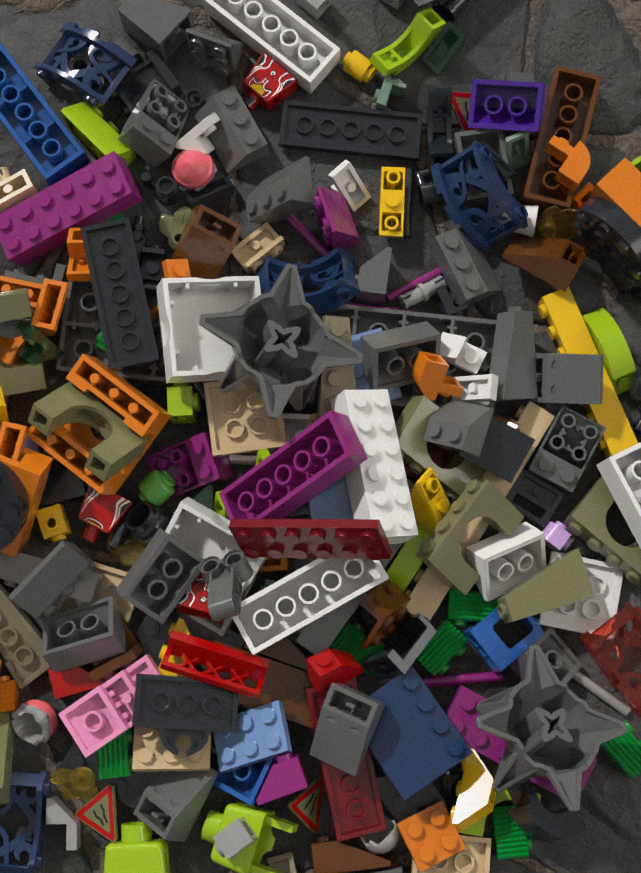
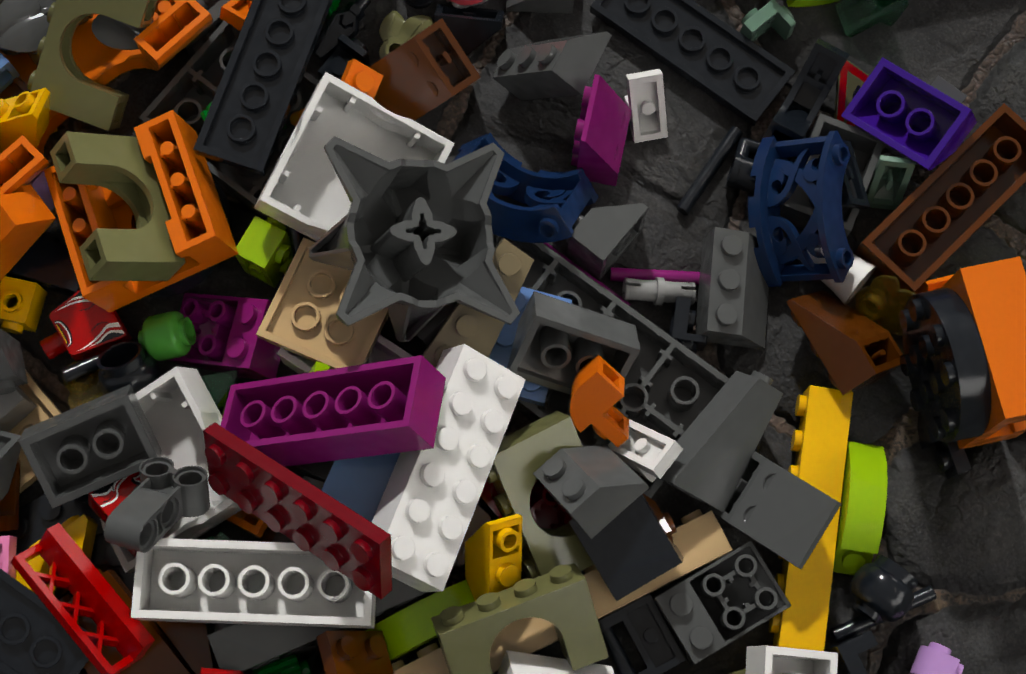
camera: 30 degrees right, 5 degrees down
clear green slope [16,320,64,364] -> none
tan bracket [231,222,285,274] -> none
magenta bar [284,214,330,257] -> none
yellow slope [379,167,405,238] -> none
white slope [440,332,487,375] -> none
orange brick [545,135,590,192] -> none

